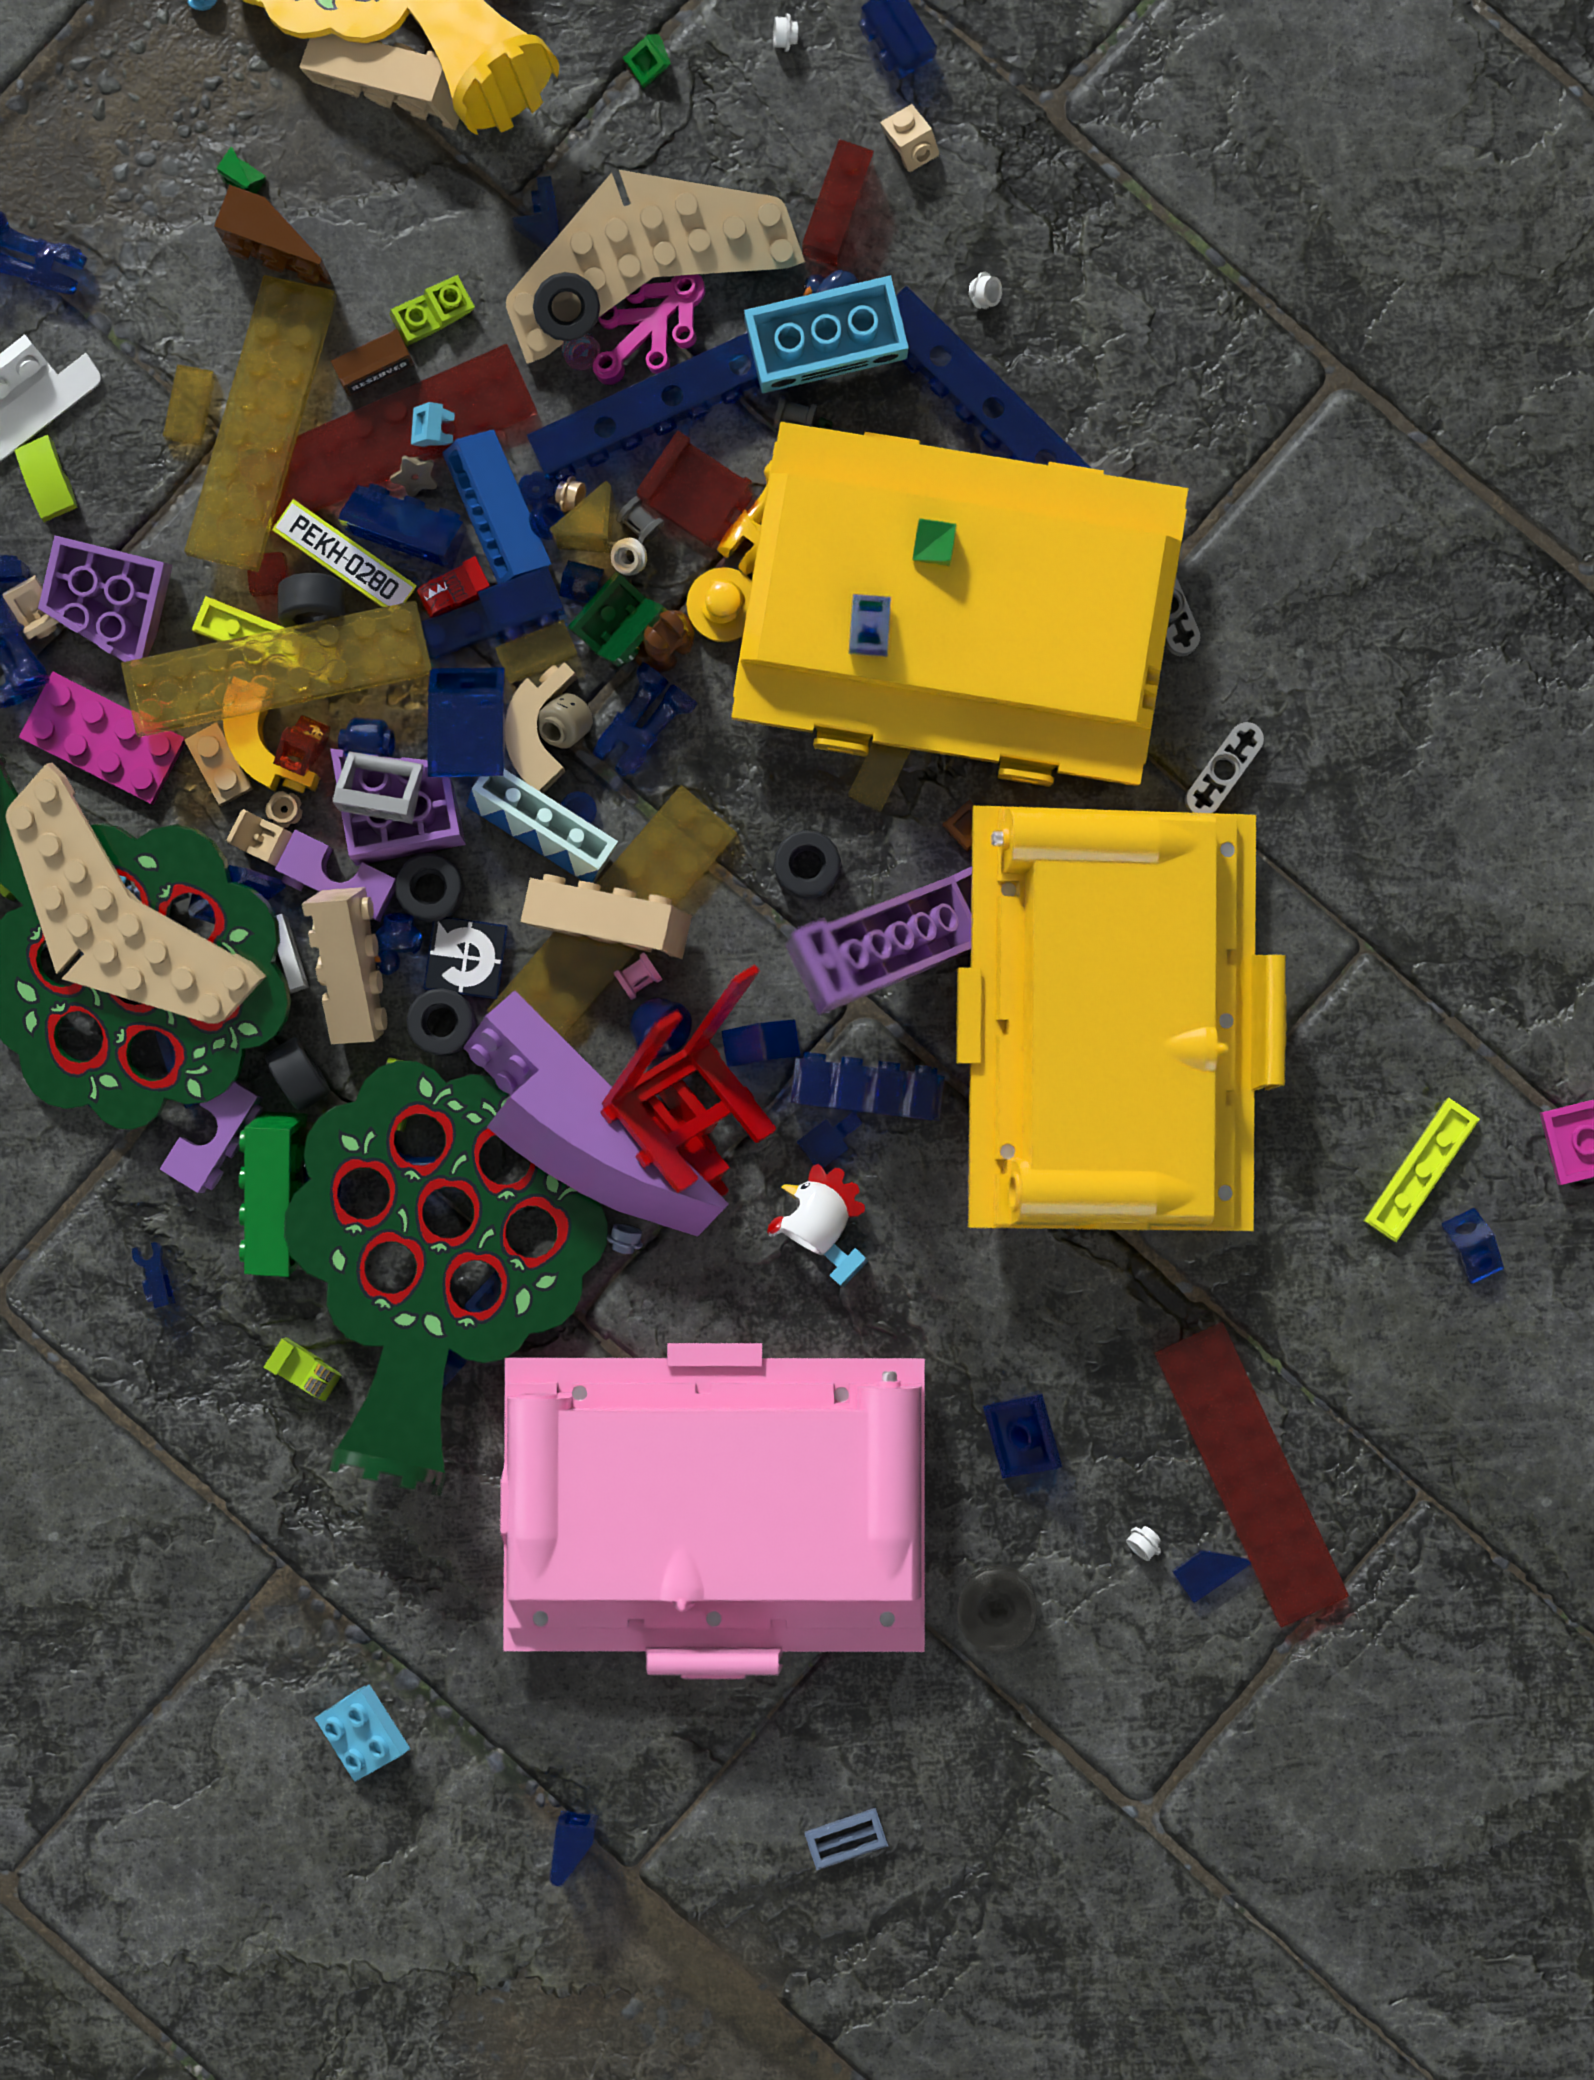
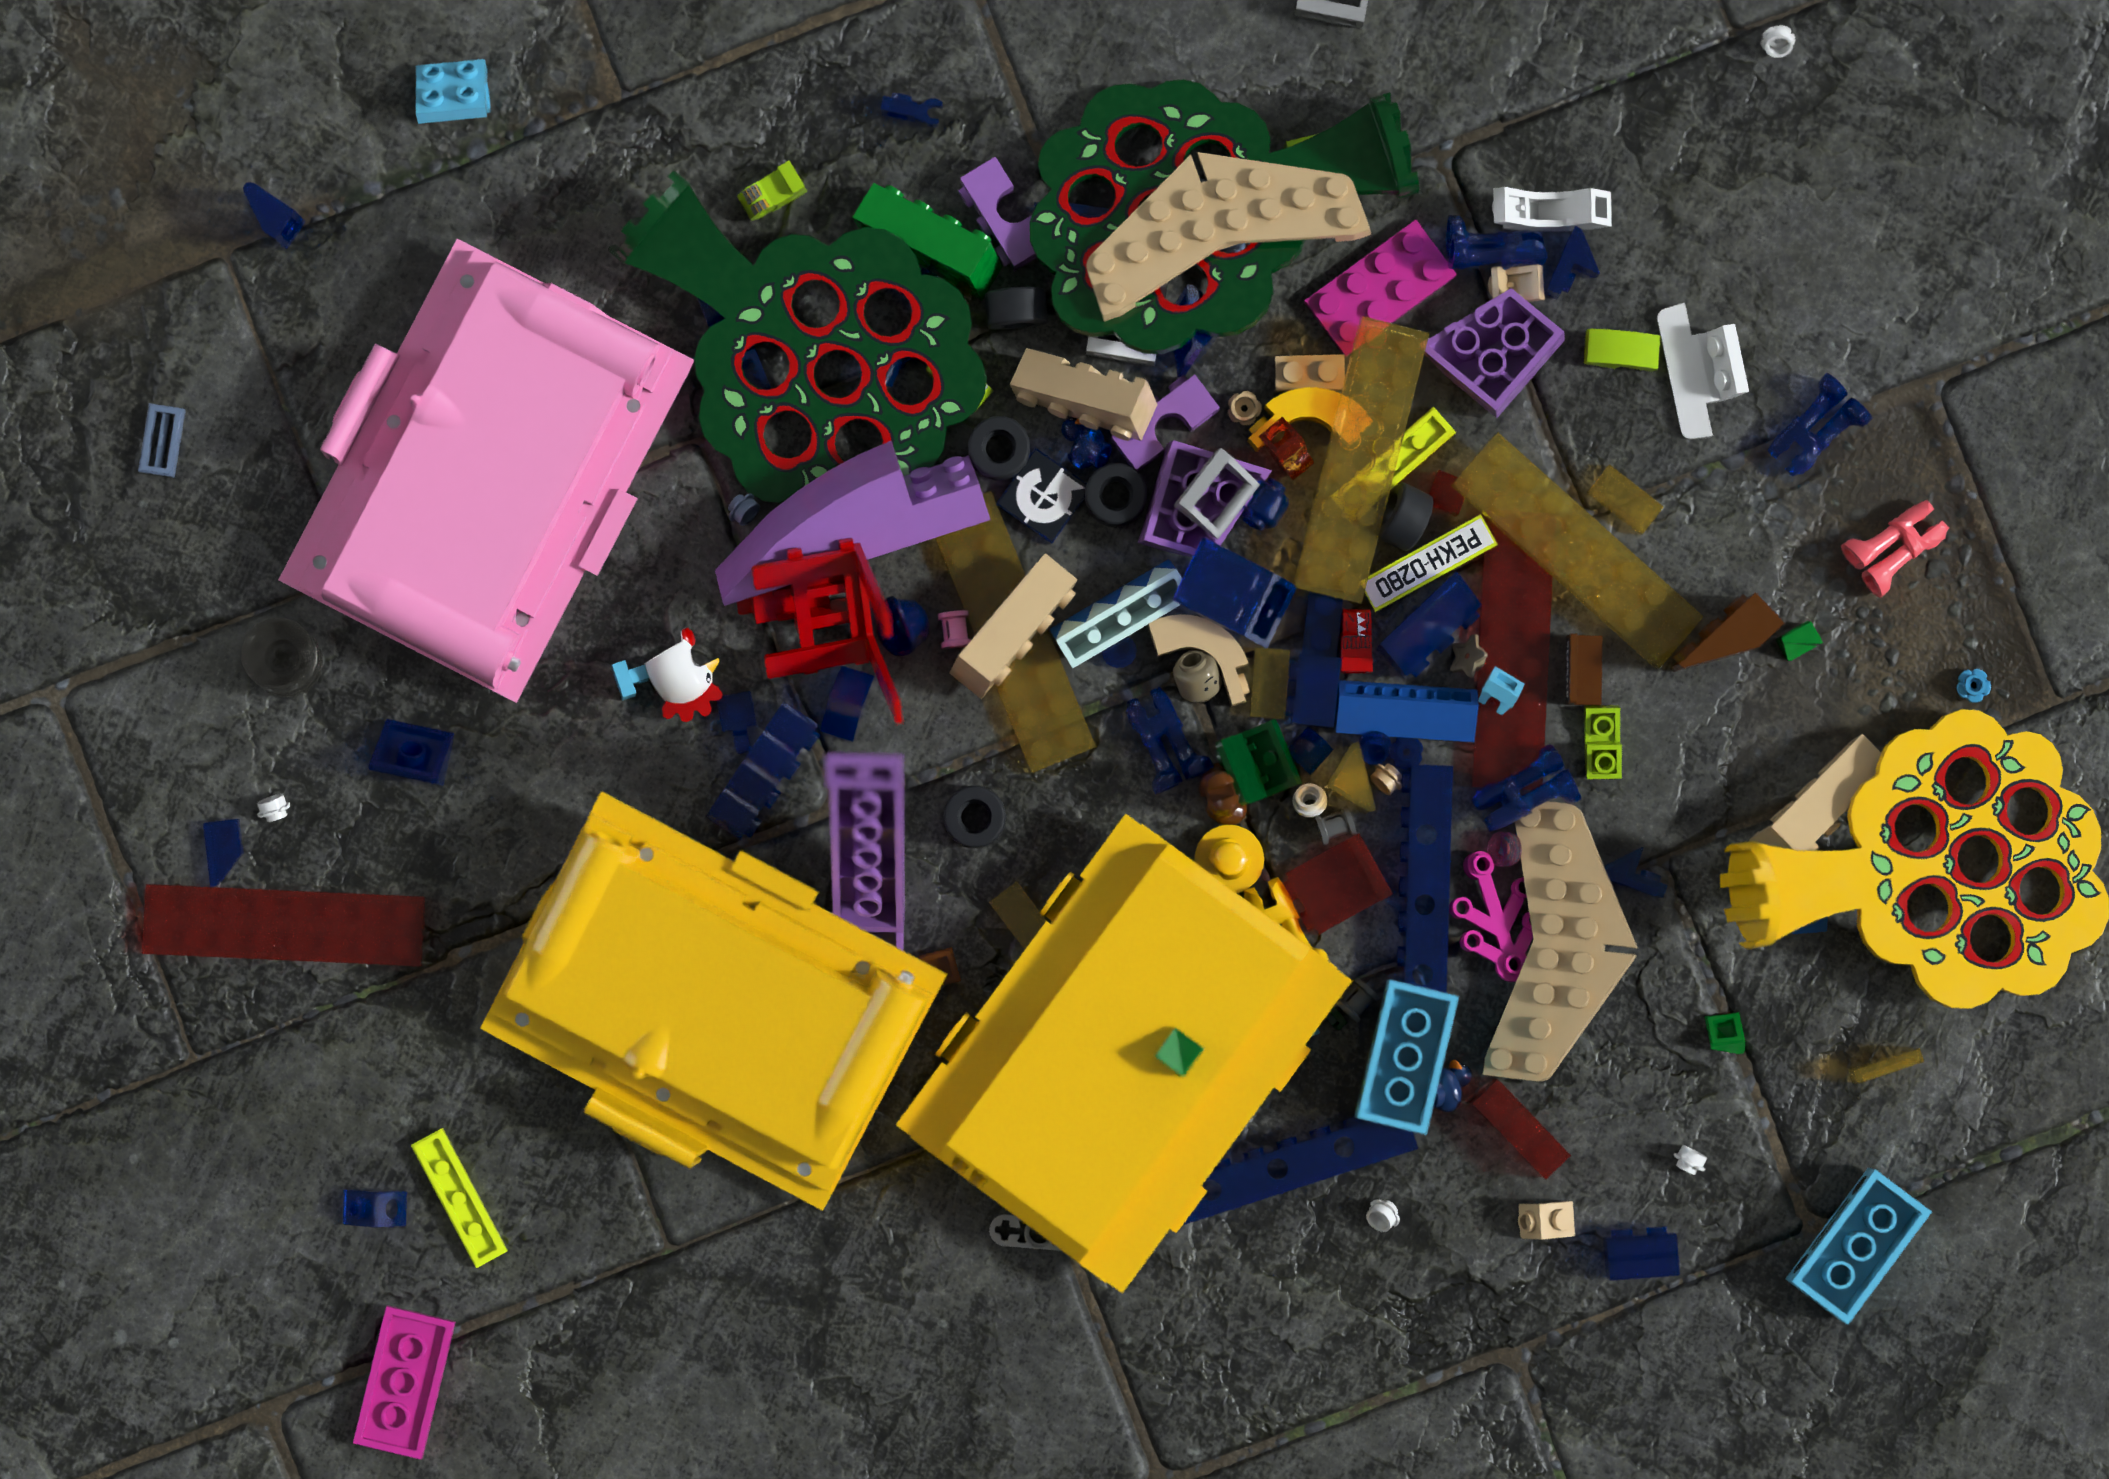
camera: 120 degrees right, 0 degrees up
tan bracket [227,810,293,866] -> none
black tyre [533,272,600,341] -> none
clear blue slope [849,594,891,657] -> none
light grey beam [1185,722,1264,813] -> none
none -> clear blue piece [1471,743,1582,831]
none -> coral piece [1841,500,1949,597]

